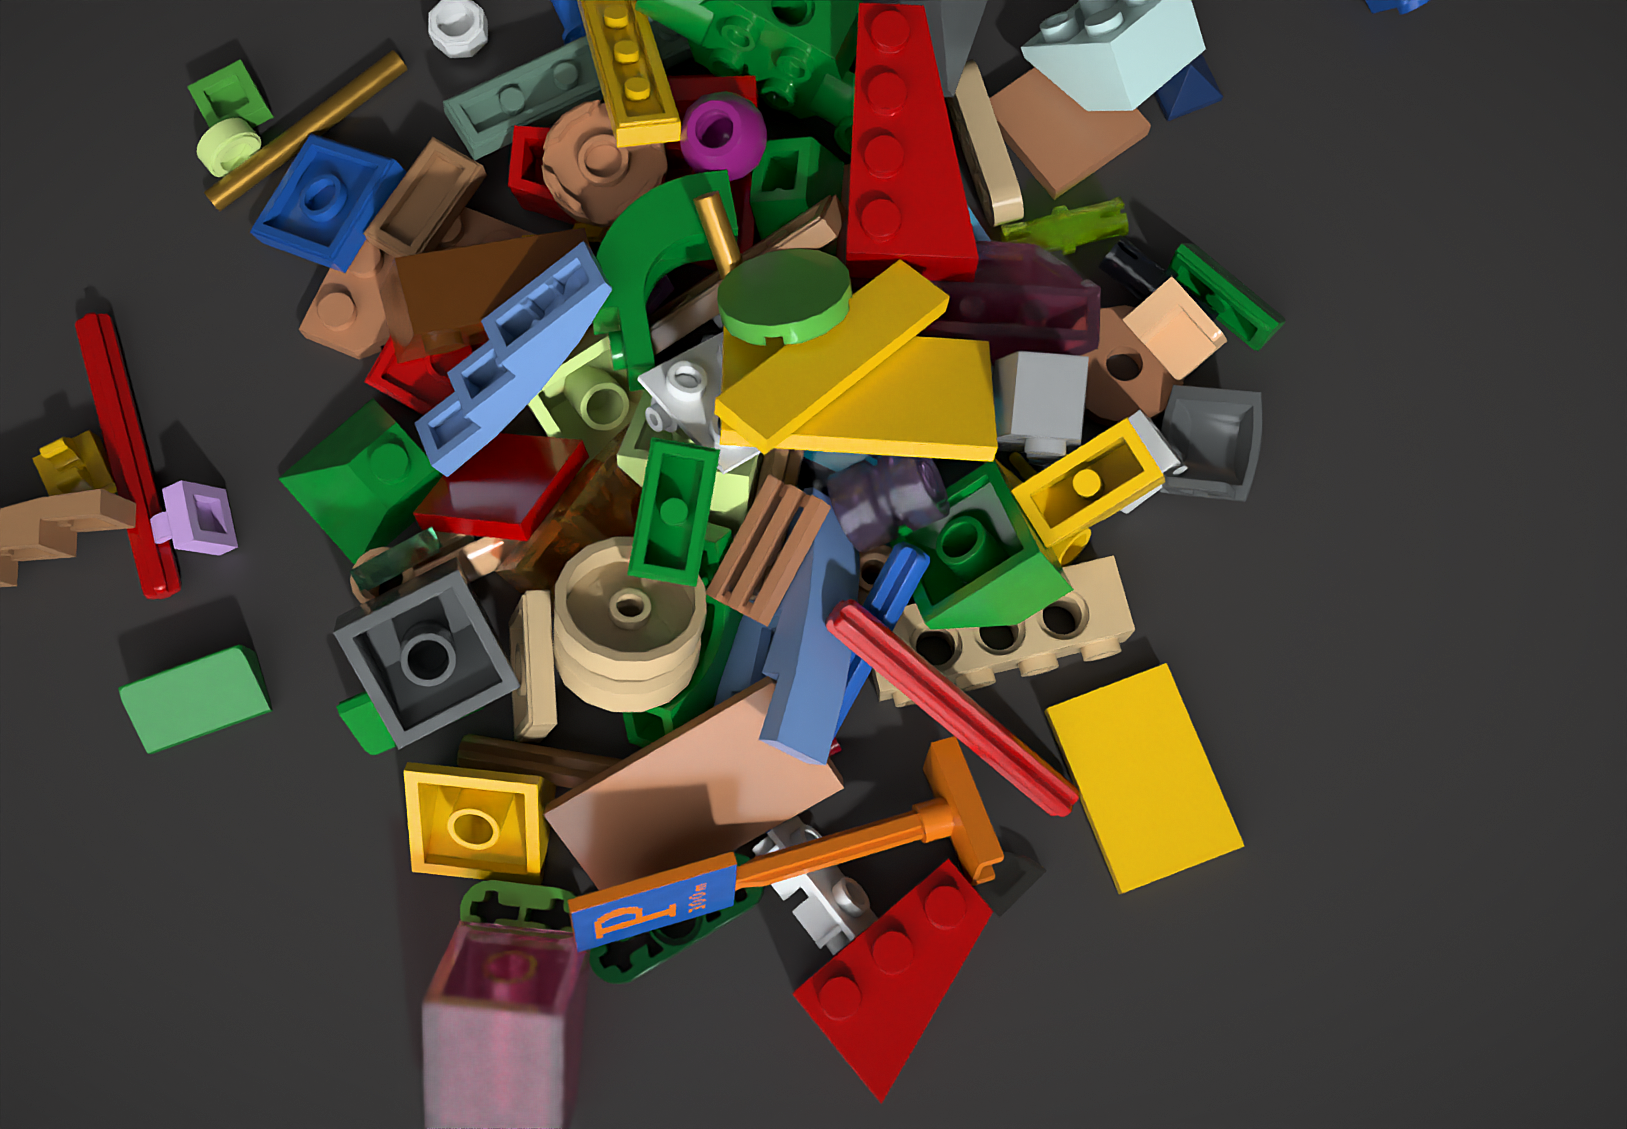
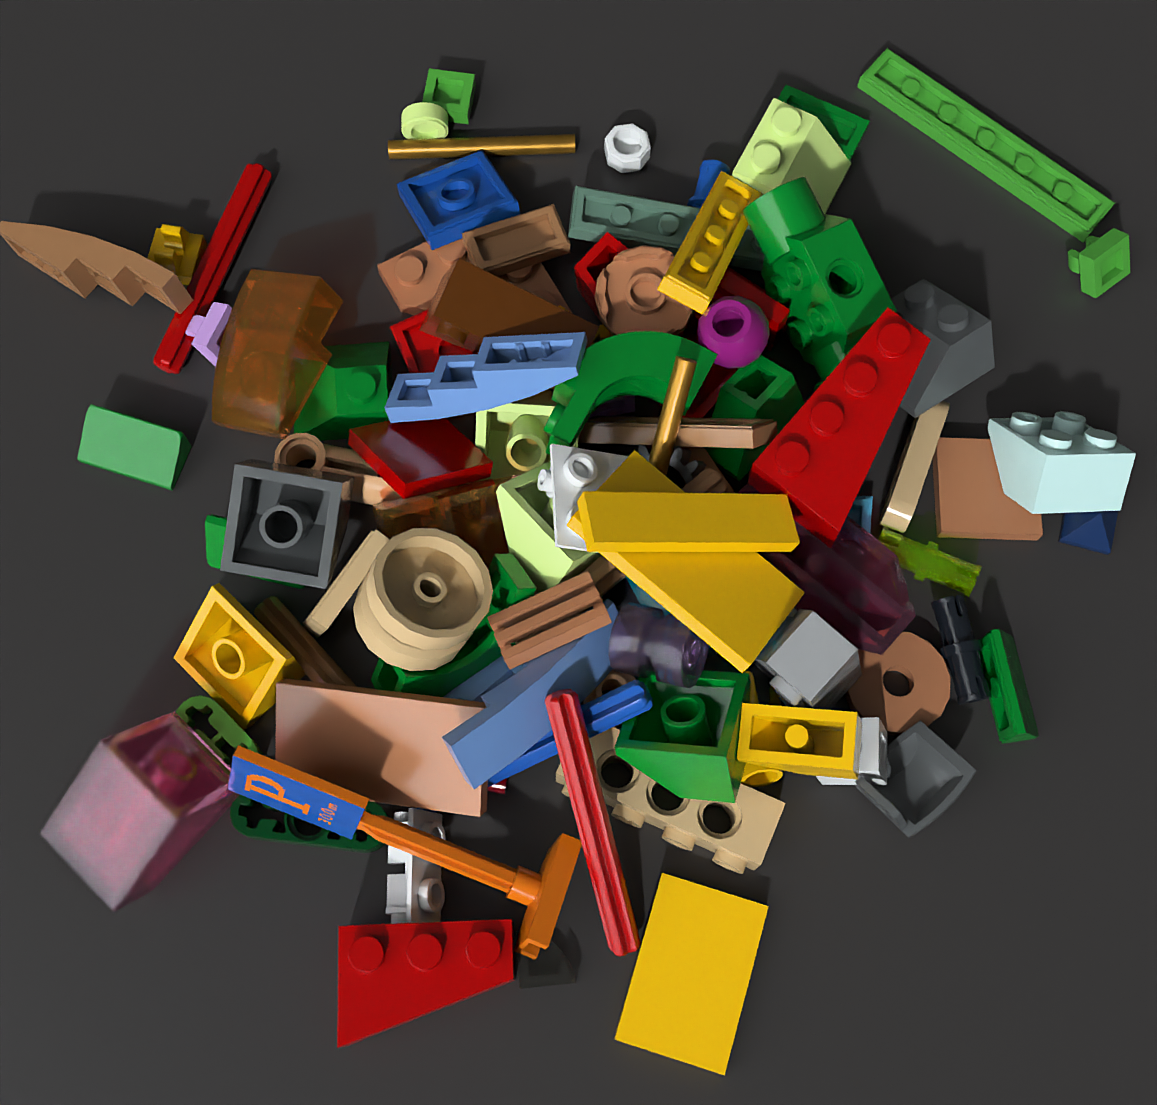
camera: 30 degrees right, 5 degrees down
clear green tile [349,526,443,591] -> none
green slope [627,437,721,587] -> none
bright green tile [717,248,852,345] -> none
light nougat panel [1123,276,1227,380] -> none
none -> clear orange slope [212,269,343,439]

